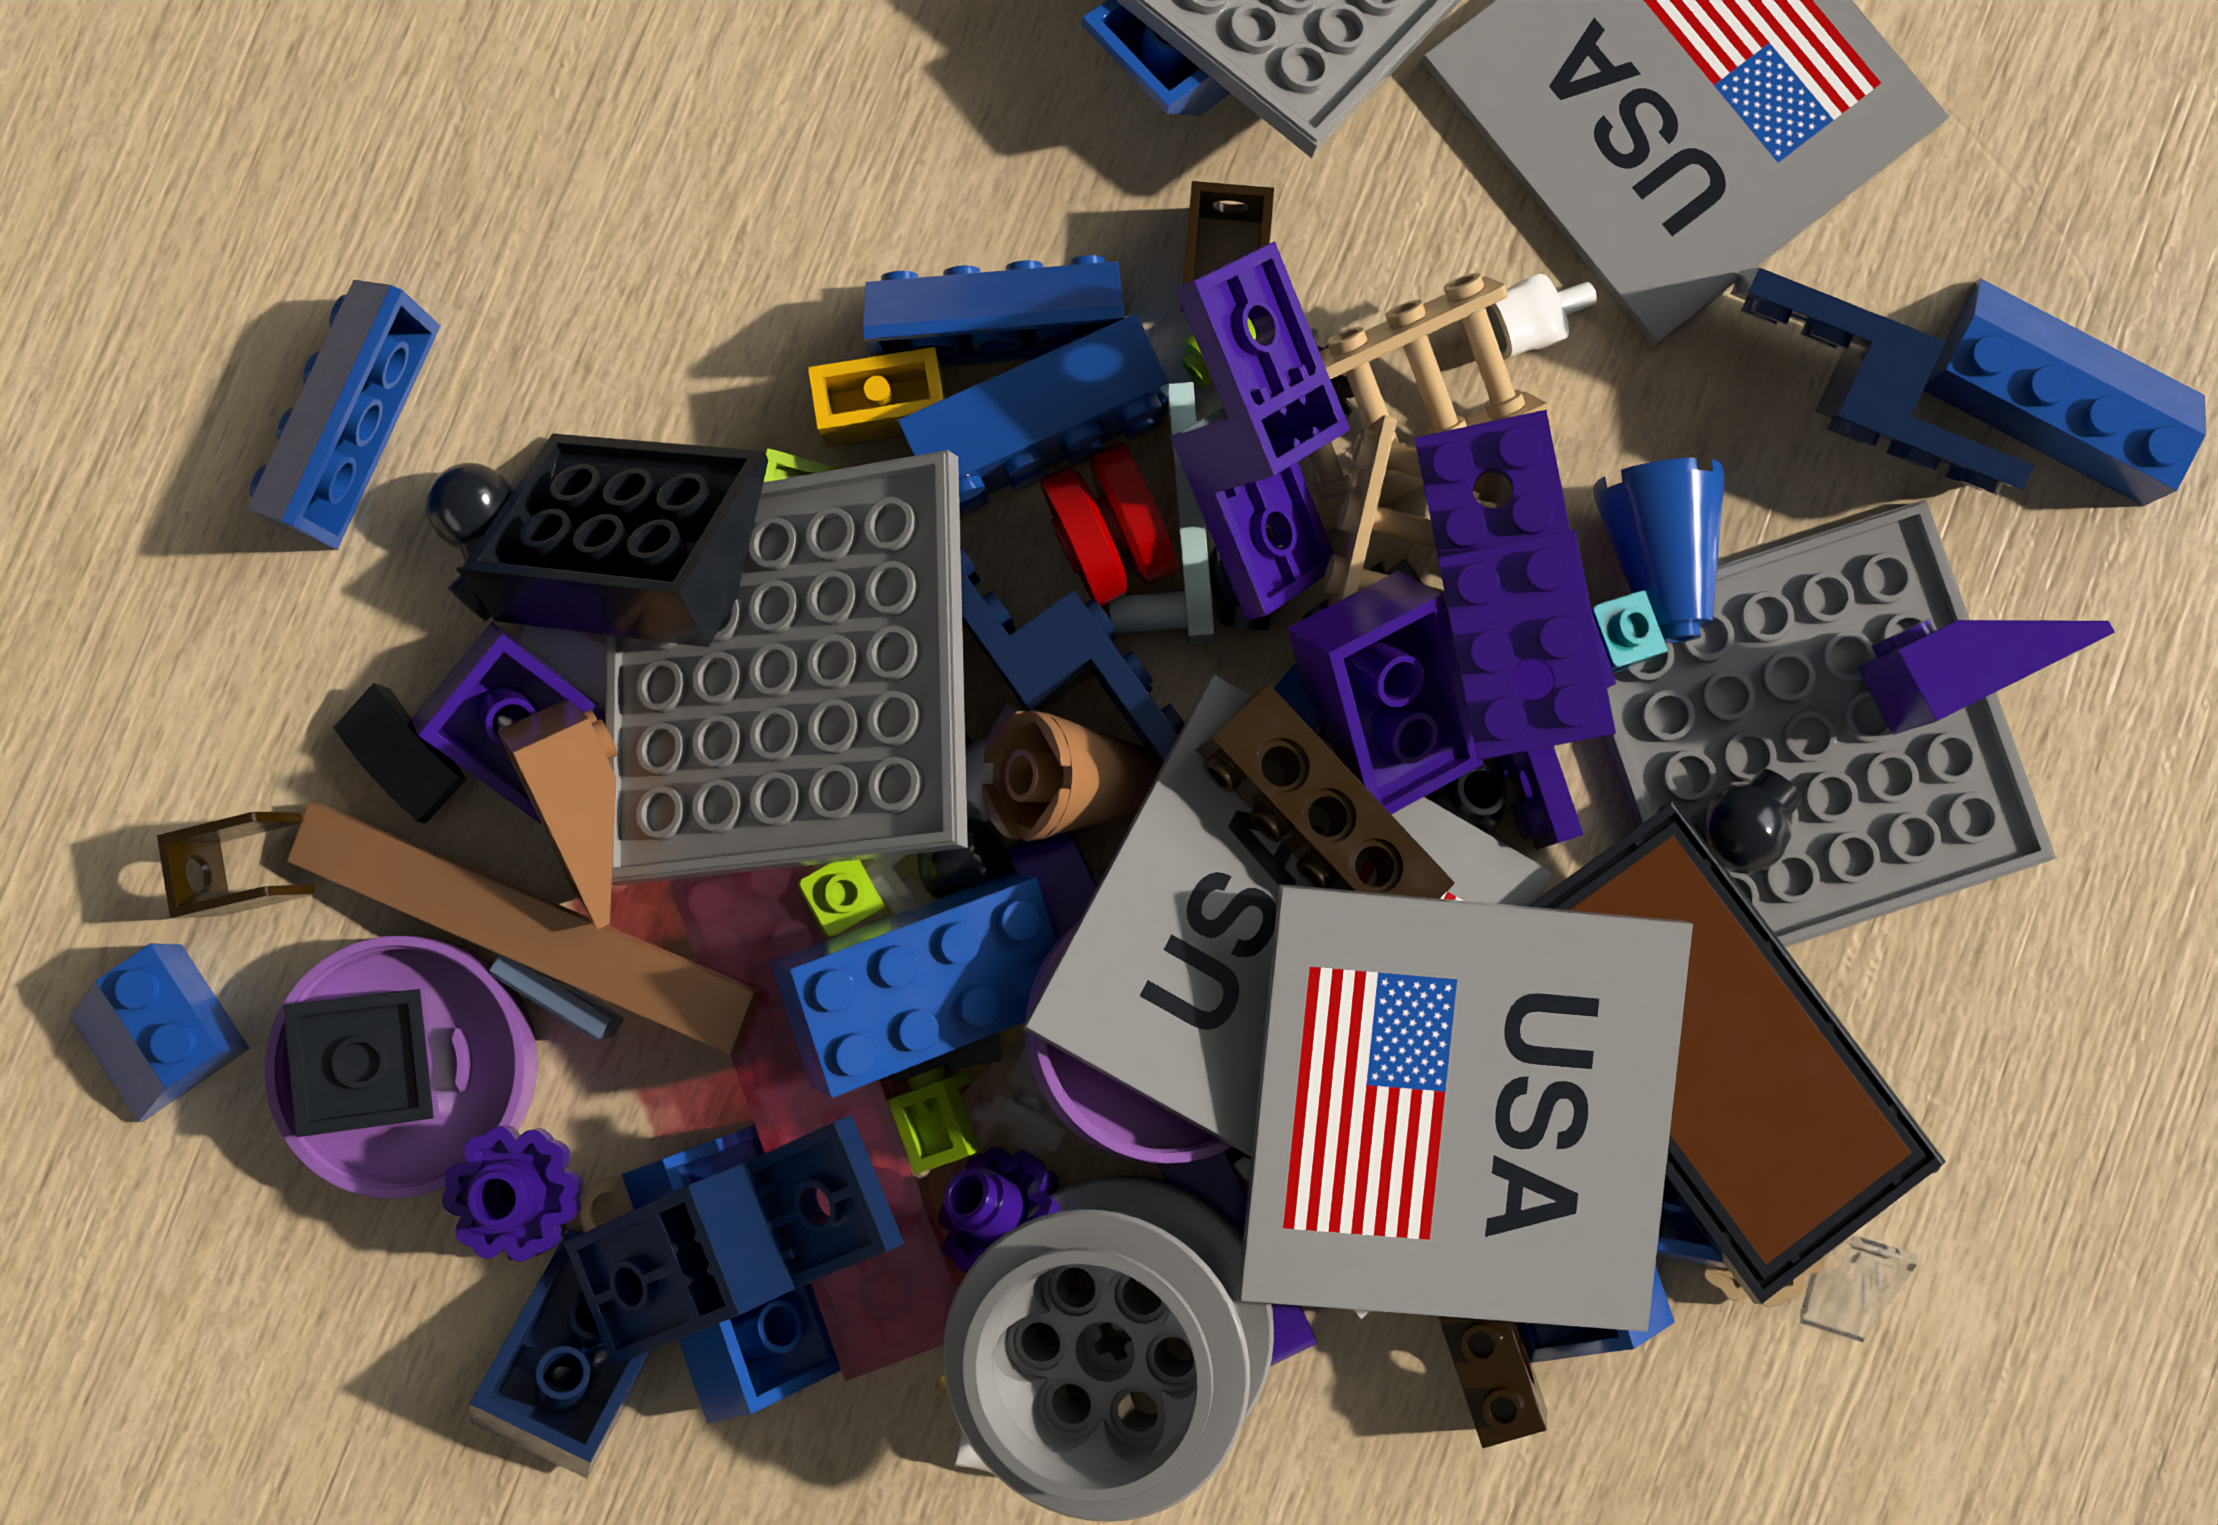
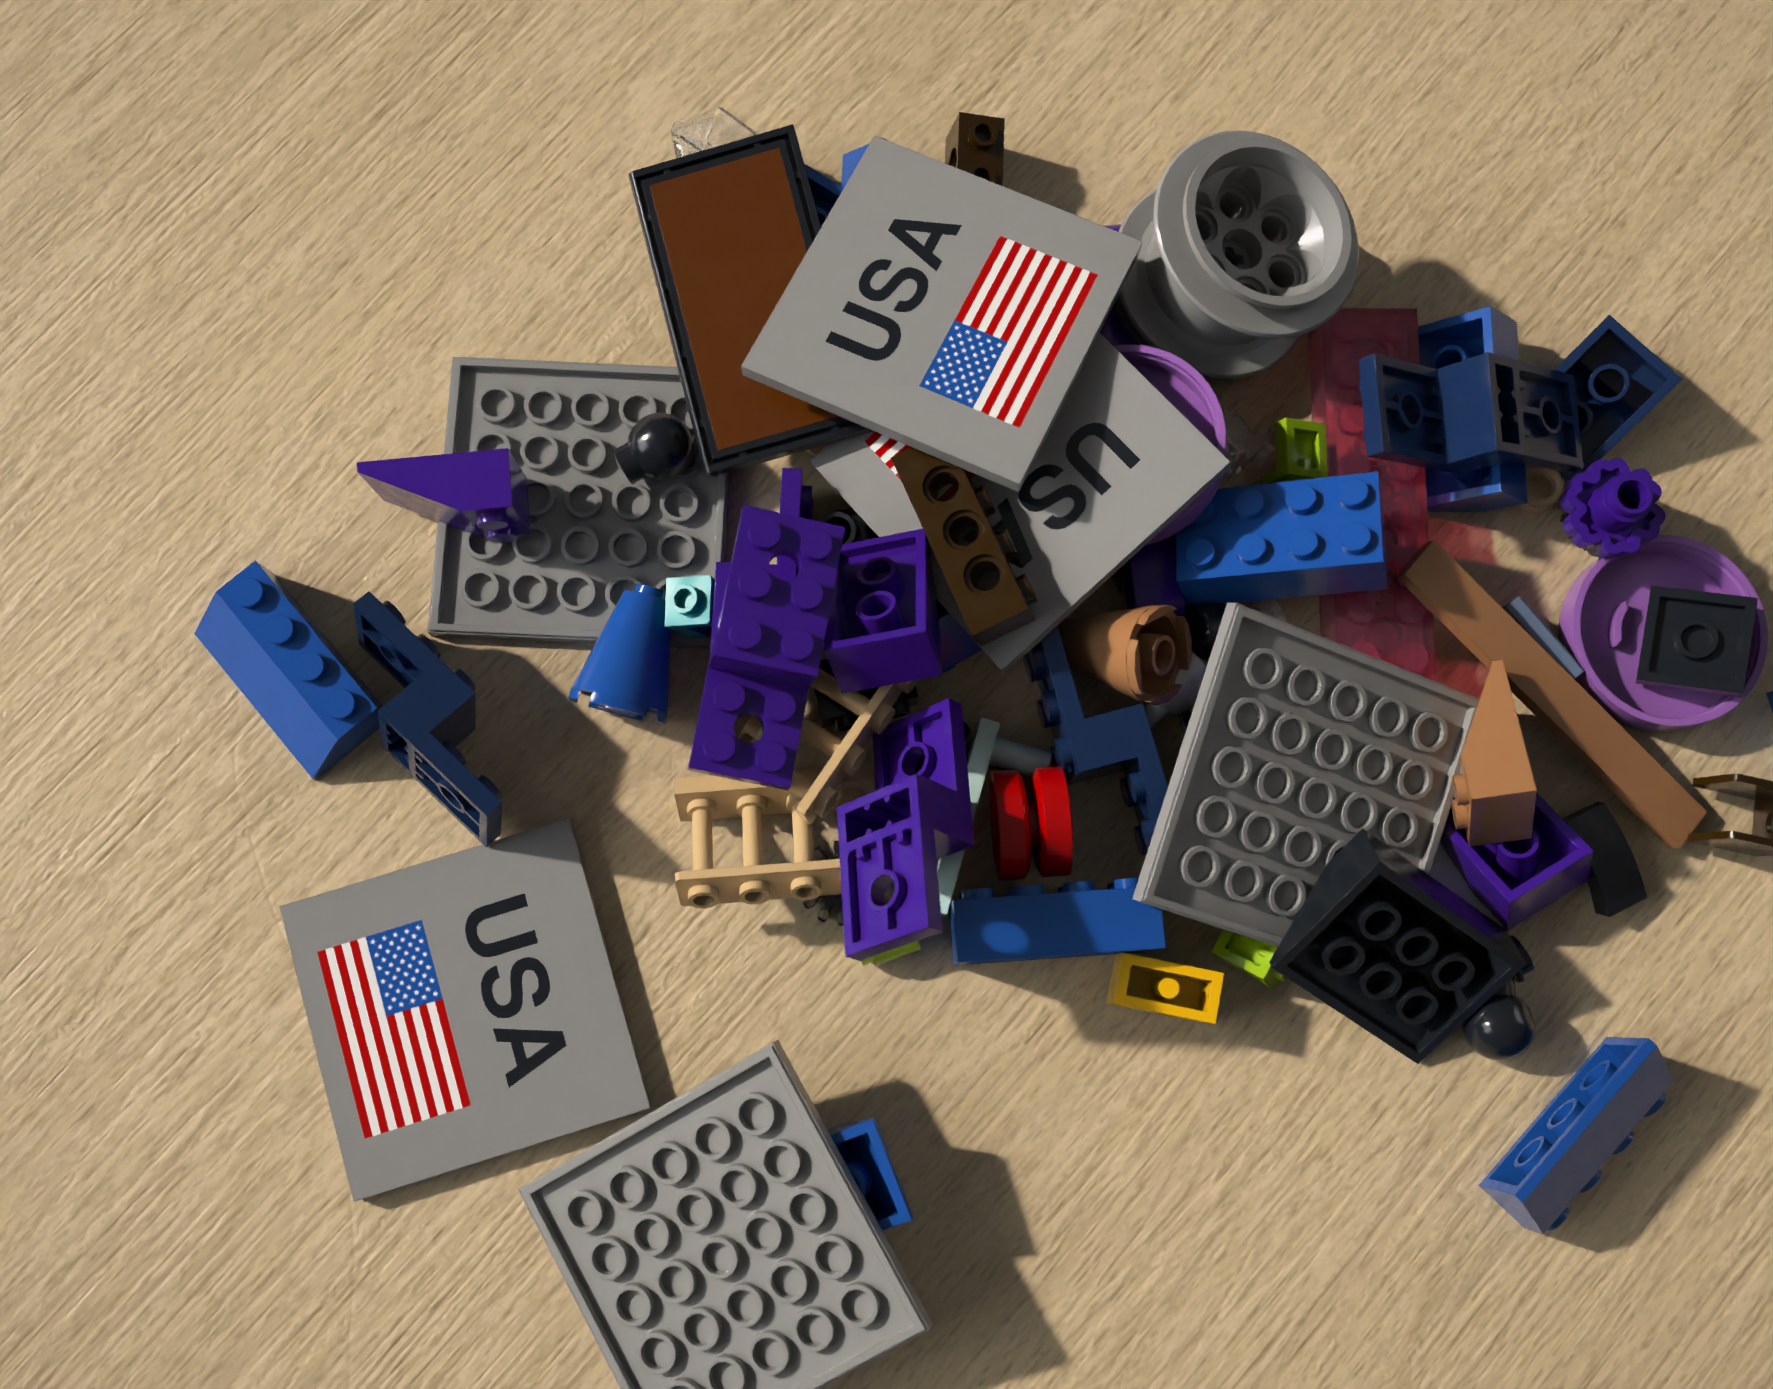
camera: 170 degrees left, 5 degrees down
lime bracket [797,860,885,937] -> none
blue slope [863,255,1124,367] -> none
dark purple plant [938,1147,1061,1273] -> none
dark brown piece [1181,181,1274,312] -> none
white piece [1485,274,1596,360] -> none

